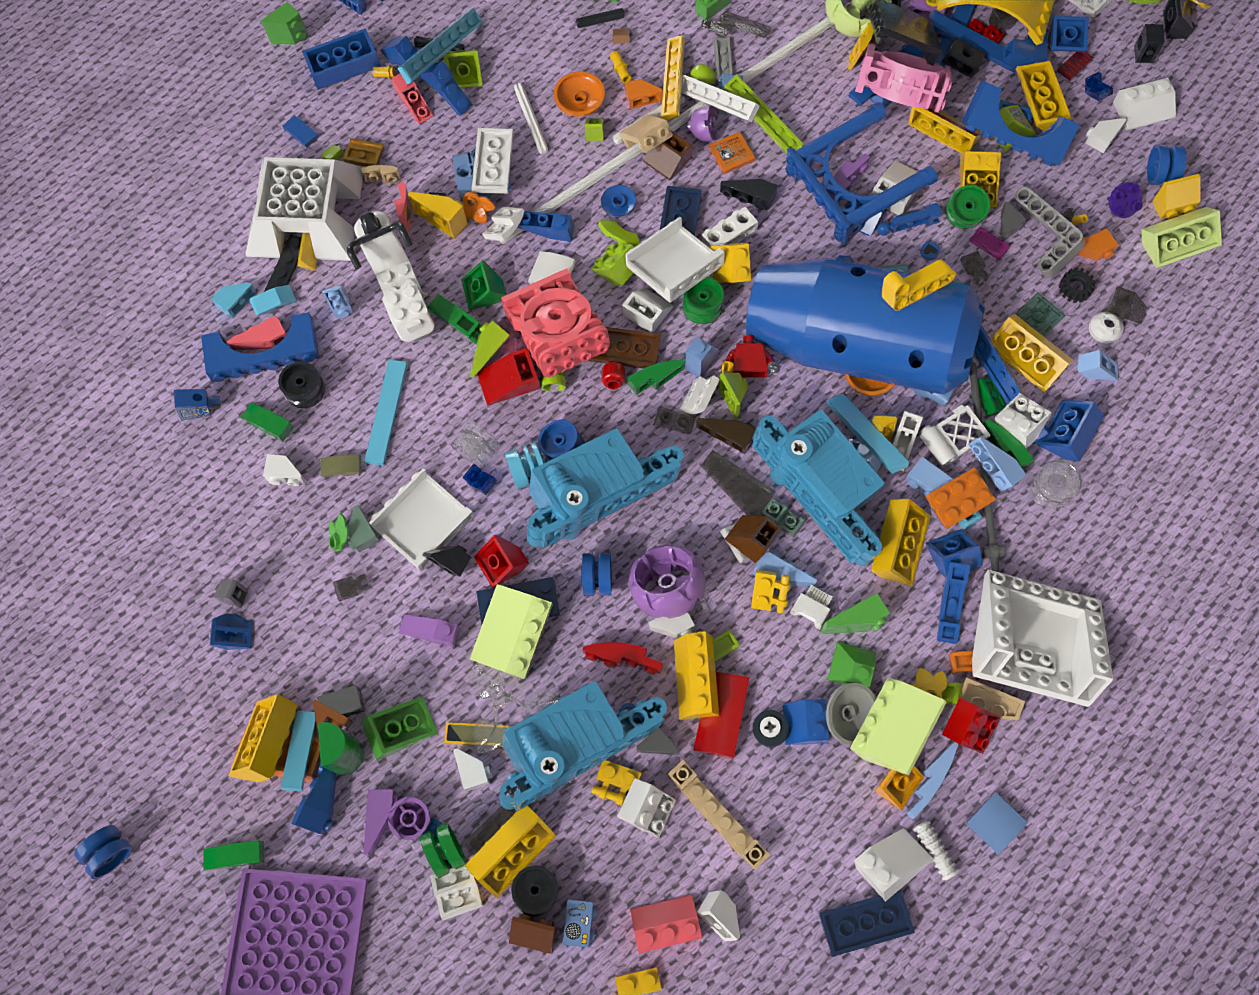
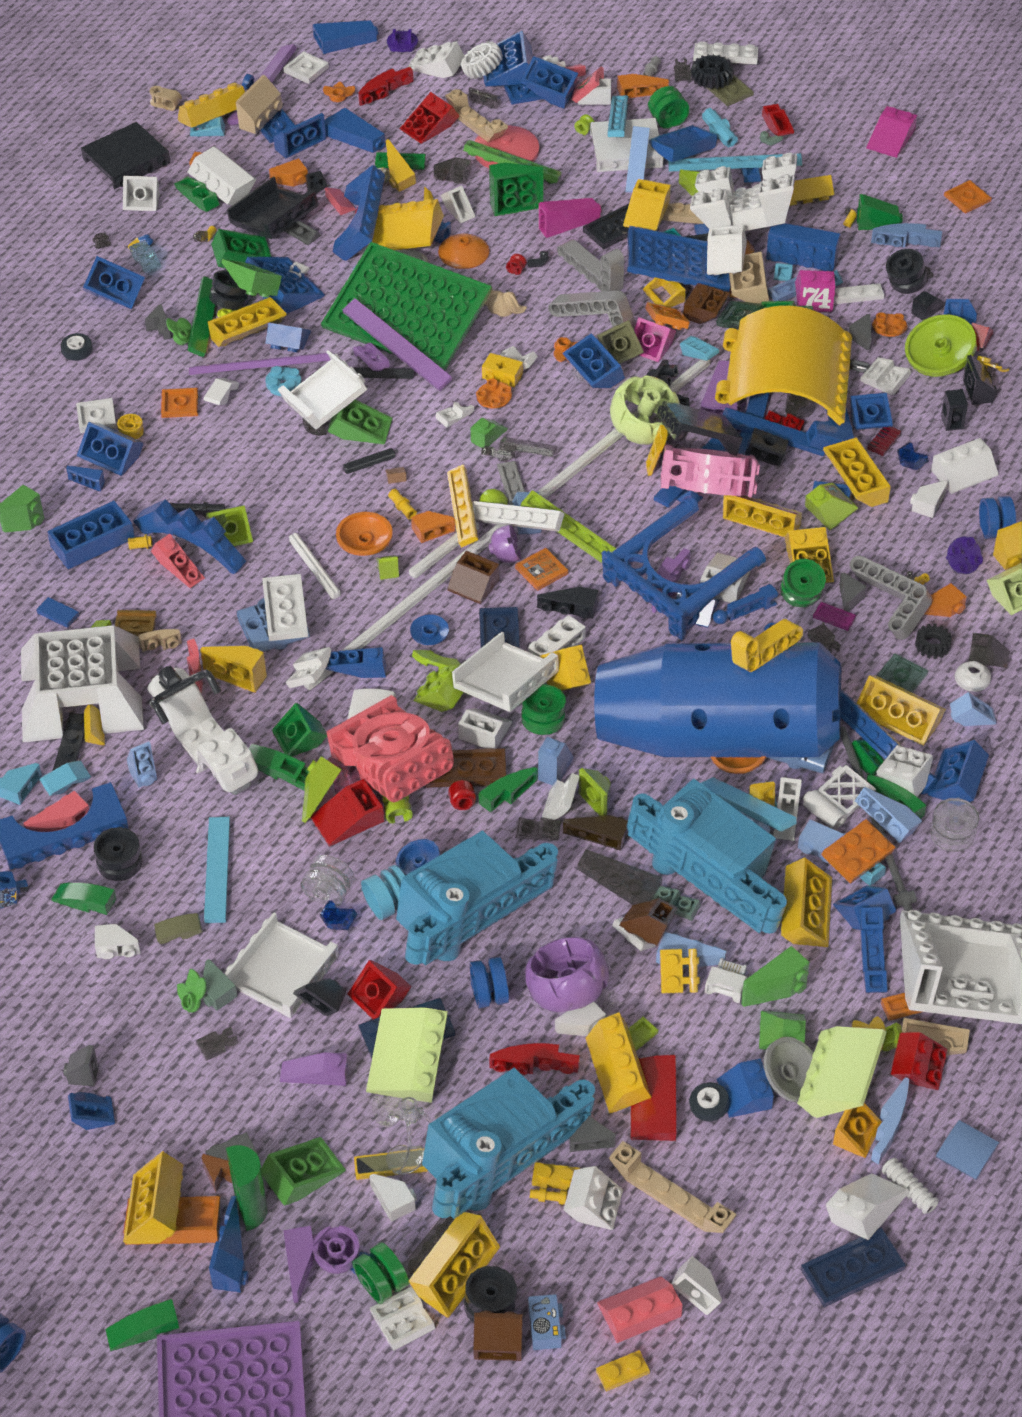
camera: 15 degrees left, 20 degrees down
medium azure tile [280,711,316,791] -> none
medium azure tile [397,8,483,84] -> none
orange plate [462,192,495,224] -> none
tan panel [620,115,673,153] -> none
red torso [721,335,780,378] -> none
blue arch [961,81,1080,167] -> none

